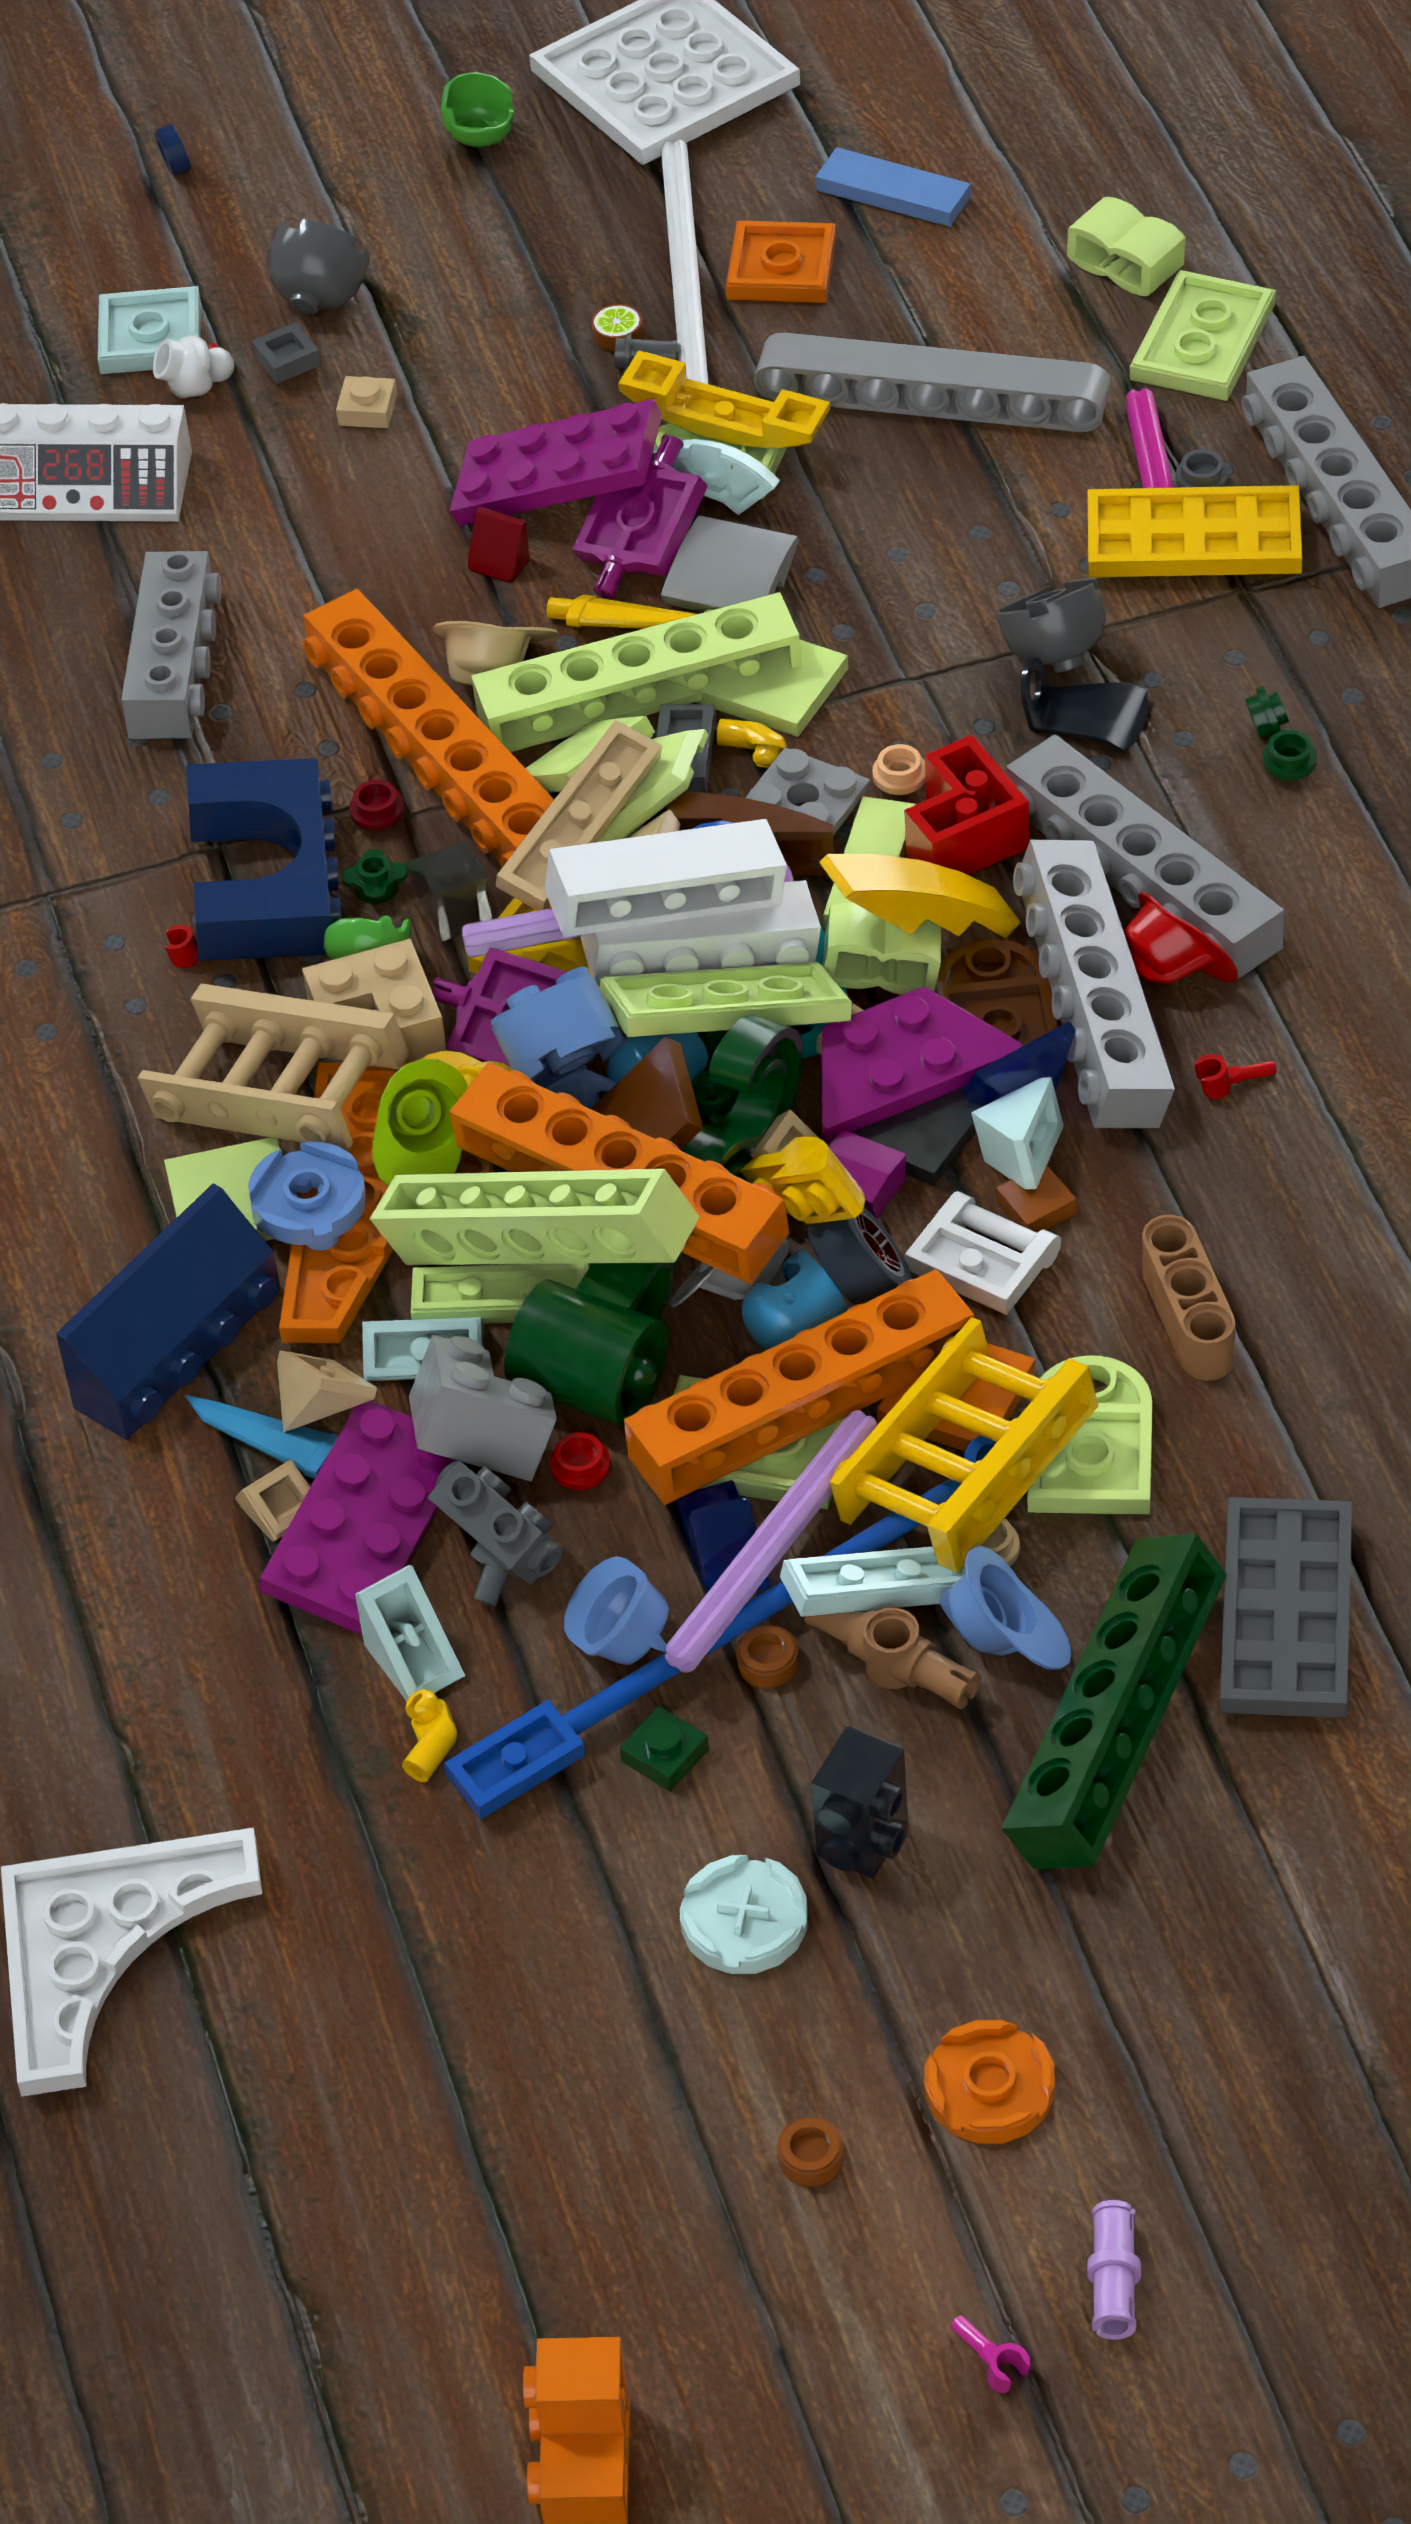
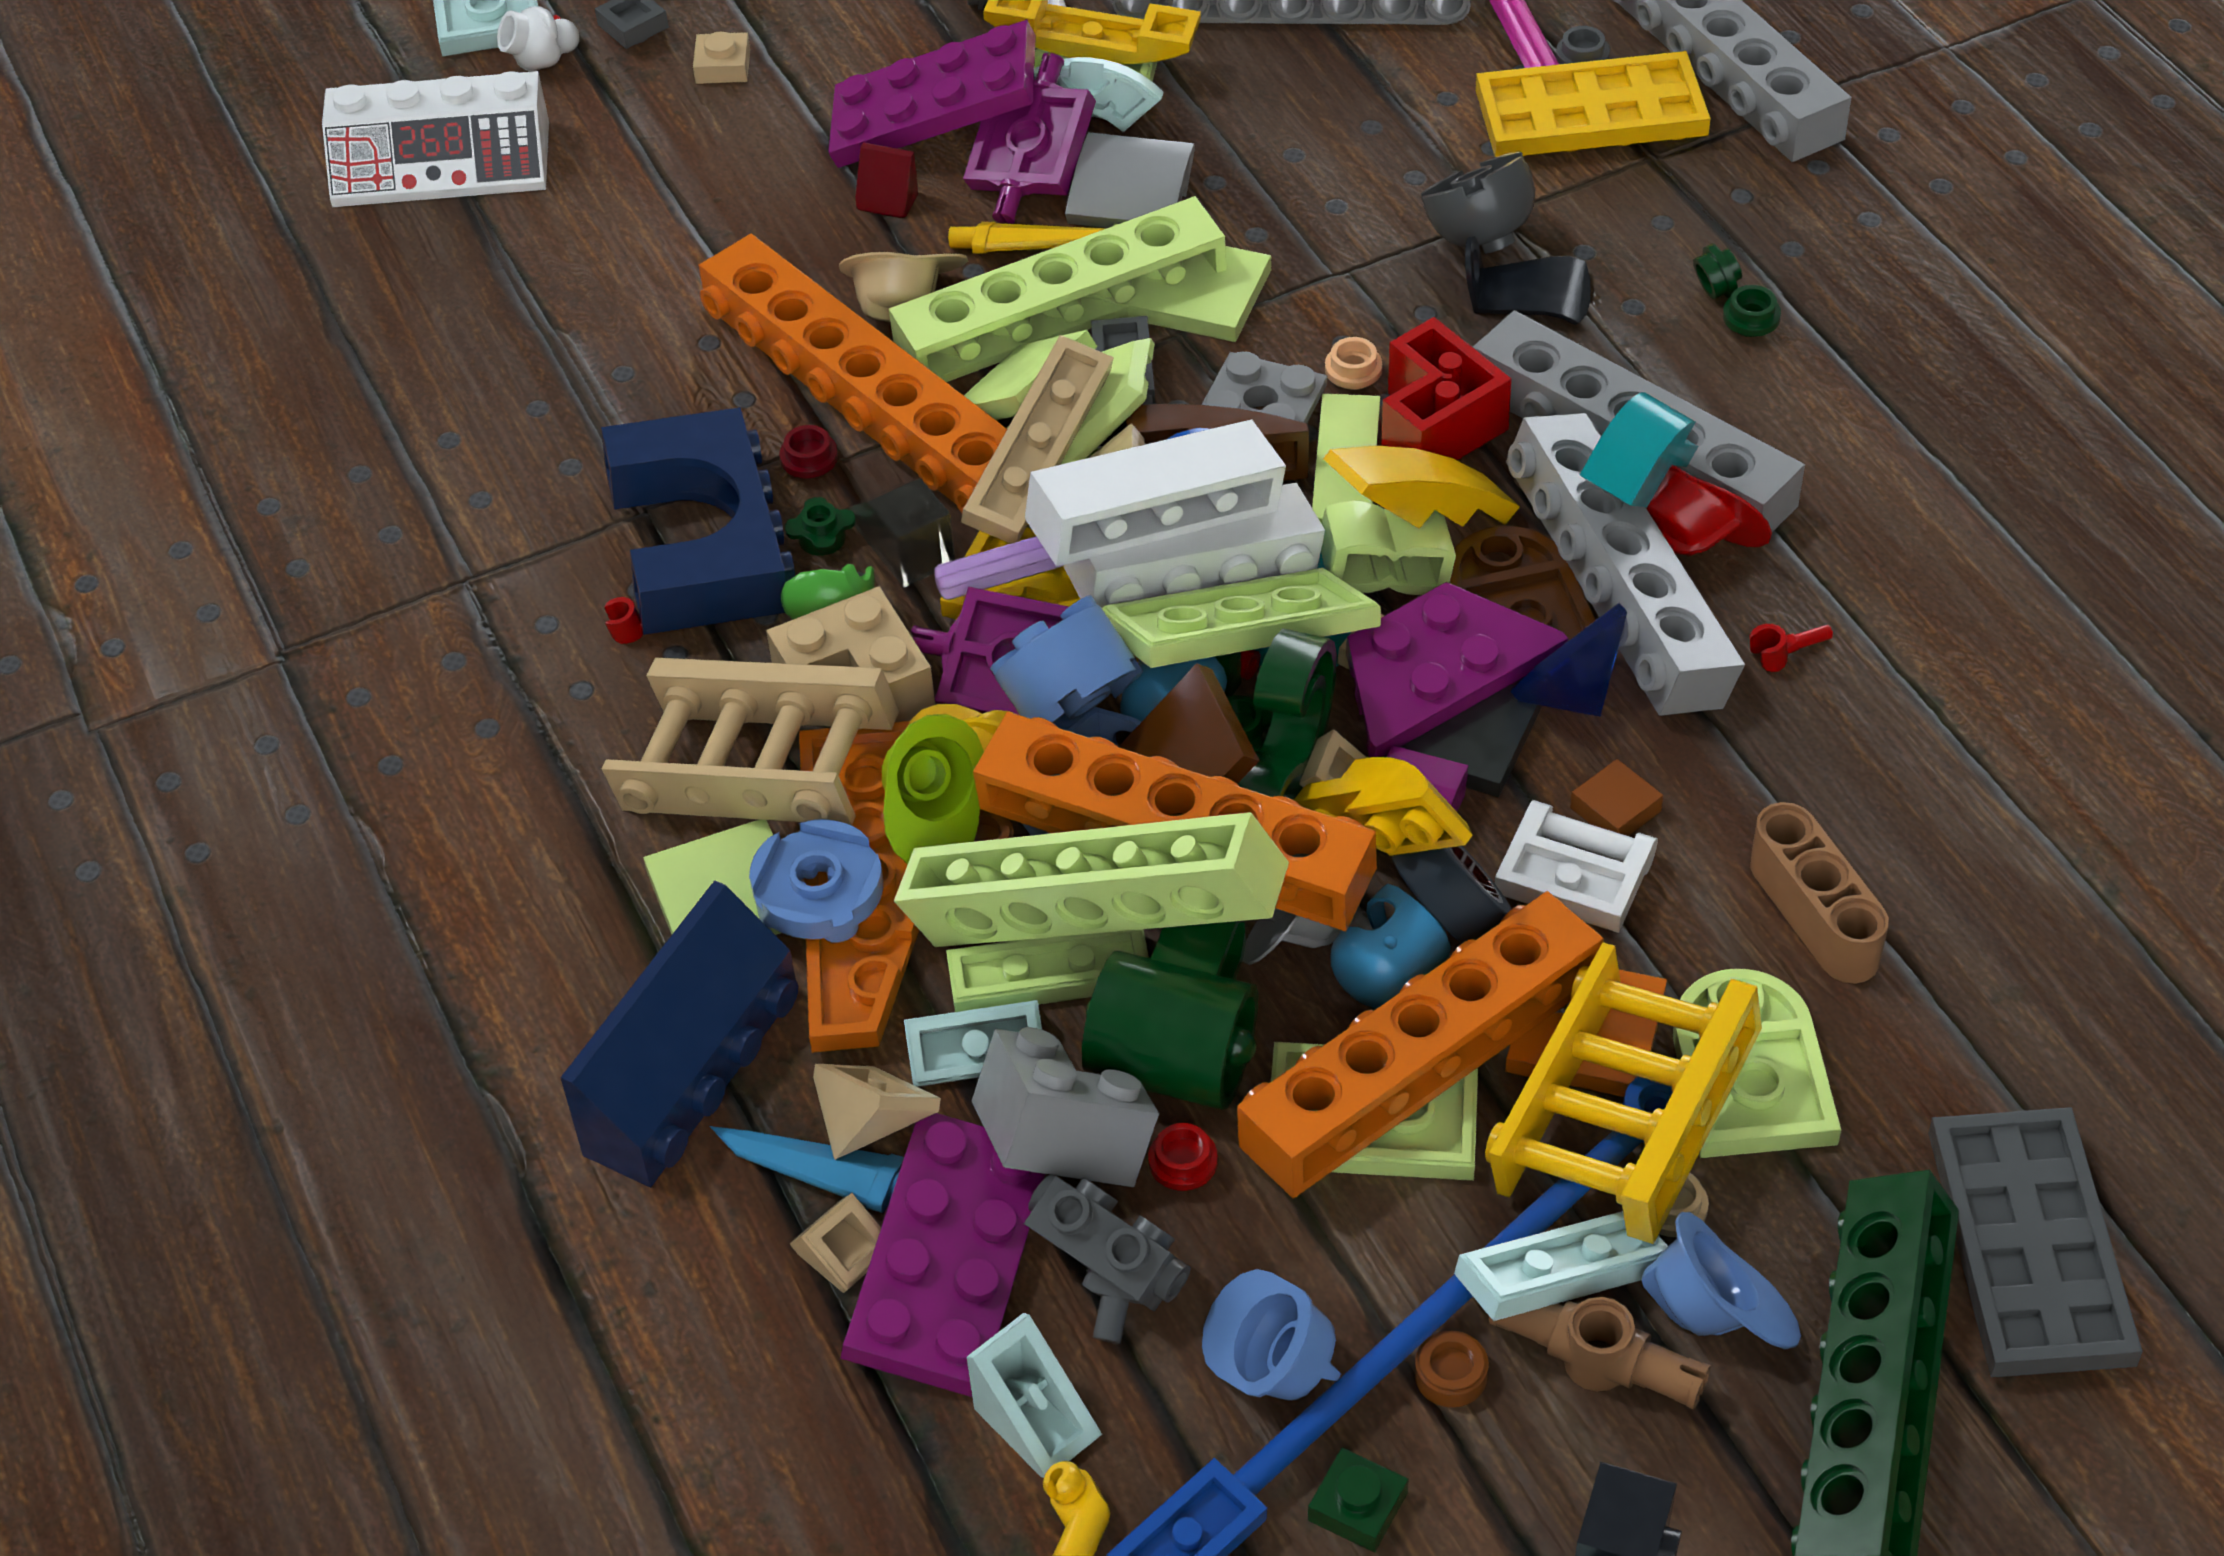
camera: 10 degrees left, 0 degrees up
light grey brick [121,551,222,739] -> none
lavender axle [665,1410,878,1673] -> none
clear blue slope [675,1480,770,1593] -> none
yellow arm [717,718,786,769] -> none
light aqua slope [971,1077,1064,1189] -> none
none -> teal brick [1579,392,1699,507]

